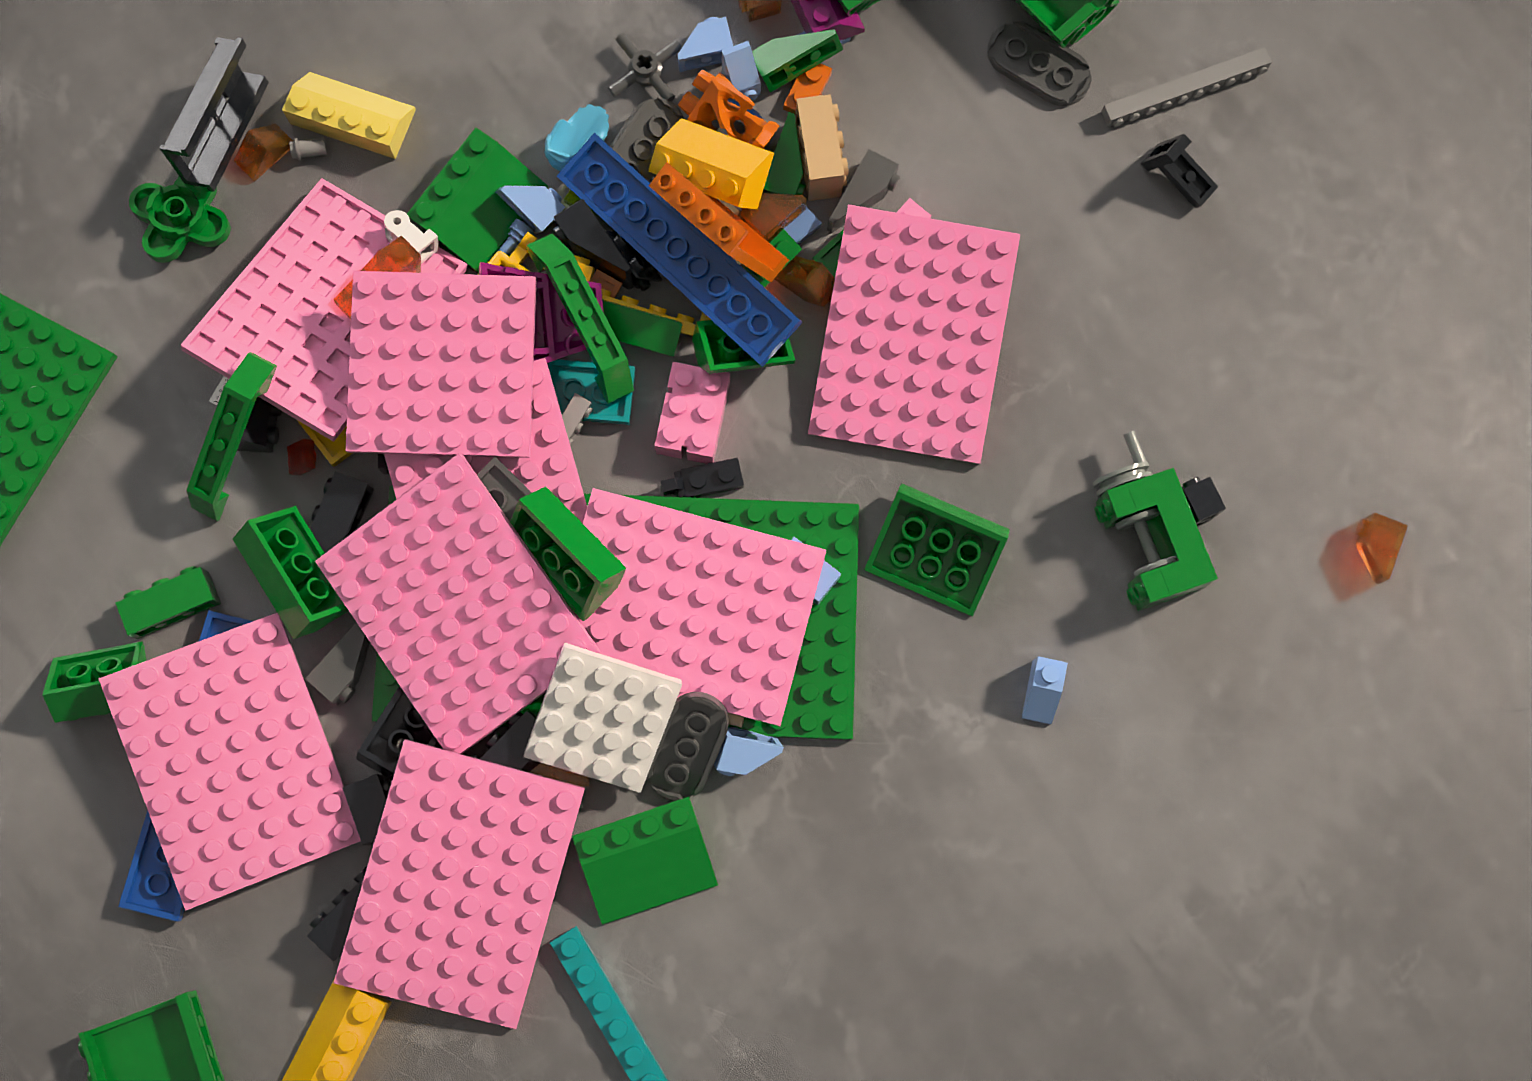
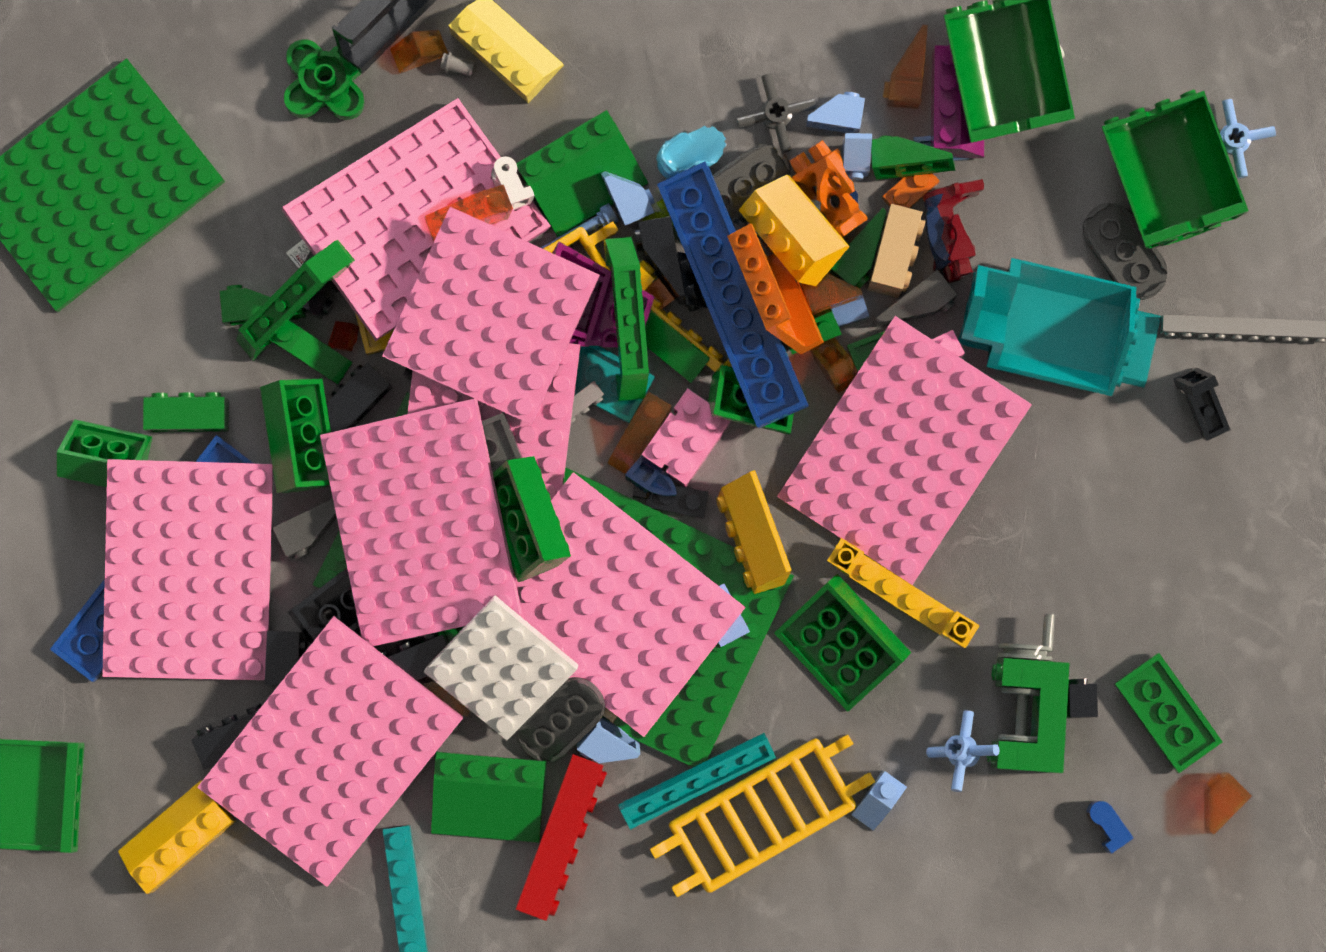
camera: 30 degrees right, 5 degrees up
none -> green slope [219,285,306,326]
none -> green slope [269,320,353,385]
none -> red brick [516,754,607,921]
none -> clear orange slope [607,392,672,474]
none -> teal plate [618,733,776,830]
none -> dark blue plate [625,455,677,496]
none -> yellow bar [650,735,875,897]
none -> yellow slope [716,470,792,594]
none -> yellow slope [827,538,980,649]
none -> dark red hips [922,179,984,283]
none -> light blue bar [926,710,999,792]
none -> teal panel [958,258,1160,396]
none -> blue leg [1086,801,1134,854]
none -> green plate [1114,653,1223,773]

